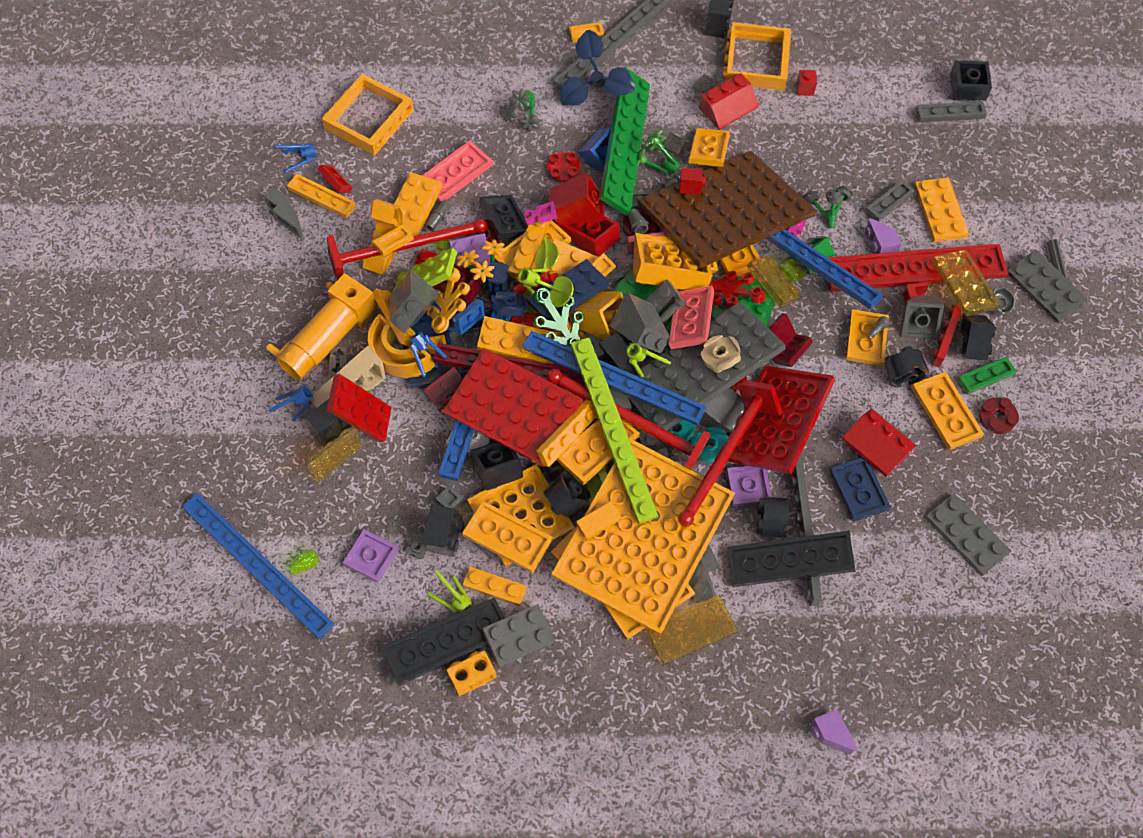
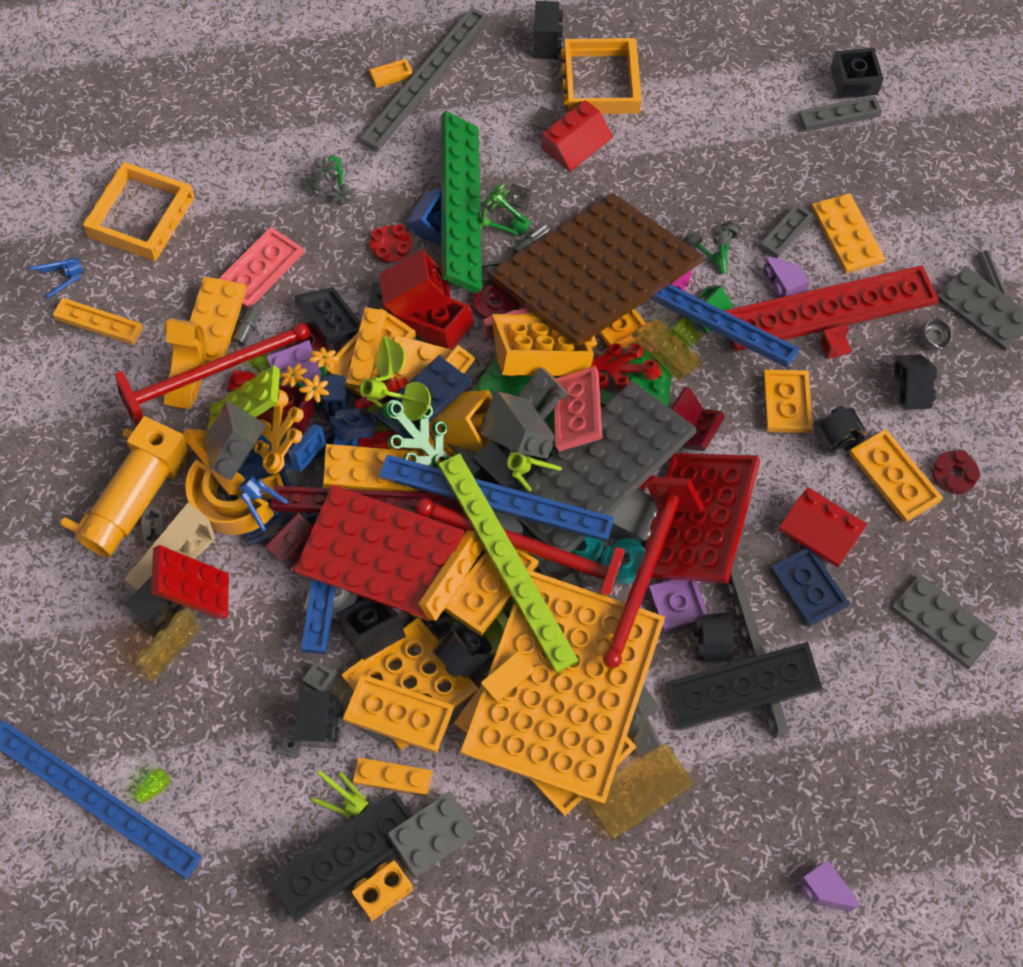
camera: 10 degrees left, 0 degrees up
dark grey slope [265,187,303,238] -> none
blue plant [269,386,313,422] -> none
red plate [318,164,353,193] -> none
medium lavender plate [343,529,399,583] -> none
light orange tile [372,224,414,257] -> none
dark pink plate [524,201,557,225] -> none
dark blue plant [560,30,636,106] -> none
dark grey cone [628,209,648,234] -> none
red brick [680,168,706,194] -> none
light orange tile [689,128,730,167] -> none
tan plate [701,335,741,373] -> none
red brick [796,70,817,96] -> none
dark grey piece [867,316,890,340] -> none
dark grey slope [901,295,944,339] -> none
red plate [931,298,965,368] -> none
clear yellow plate [933,250,1001,316] -> none
green plate [957,356,1017,395] -> none

